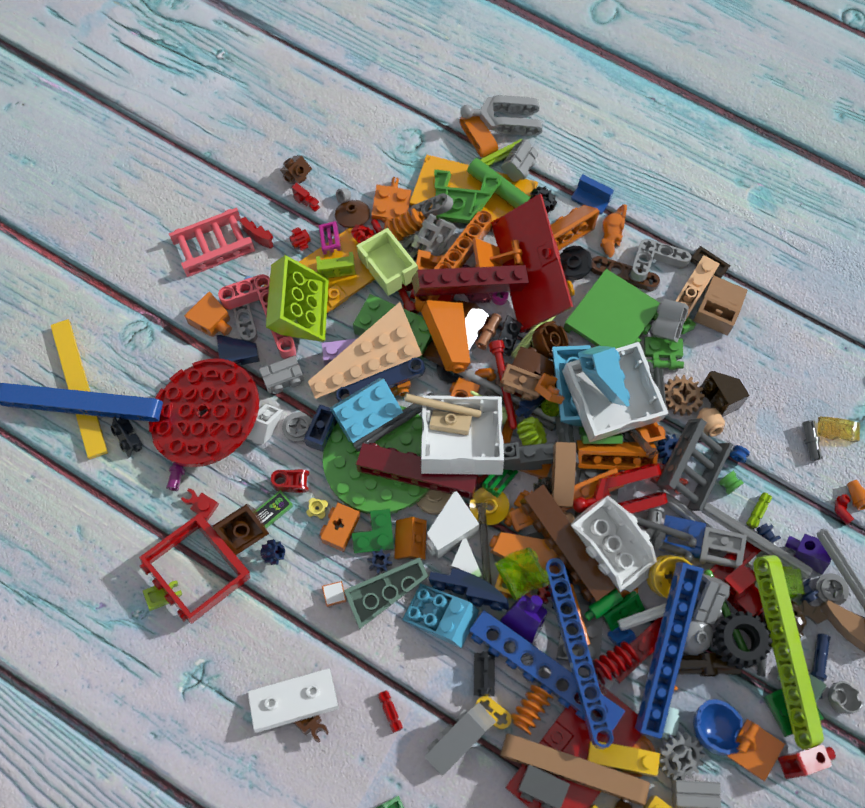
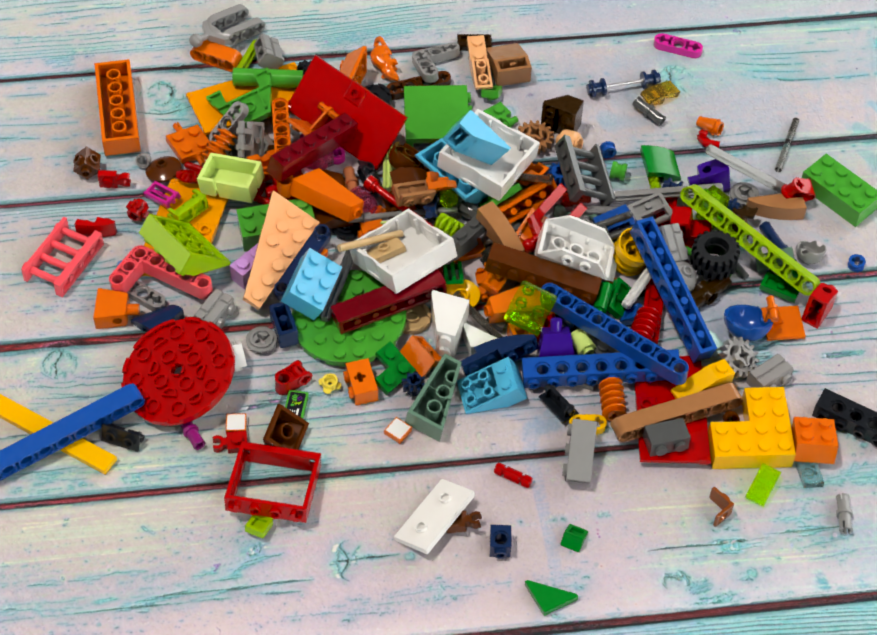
camera: 40 degrees left, 15 degrees down
dark blue gear [260,539,285,565] -> none
blue panel [571,174,614,215] -> none
light grey brick [651,299,689,342] -> none
none -> orange brick [94,59,141,156]
none -> white tile [226,413,247,432]
none -> clear pink wheel [350,186,378,214]
none -> dark blue brick [489,525,511,559]
none -> sand green hinge [553,204,597,220]
none -> yellowish green brick [571,329,596,355]
none -> dark blue axle [586,69,661,97]
none -> green slope [640,145,681,181]

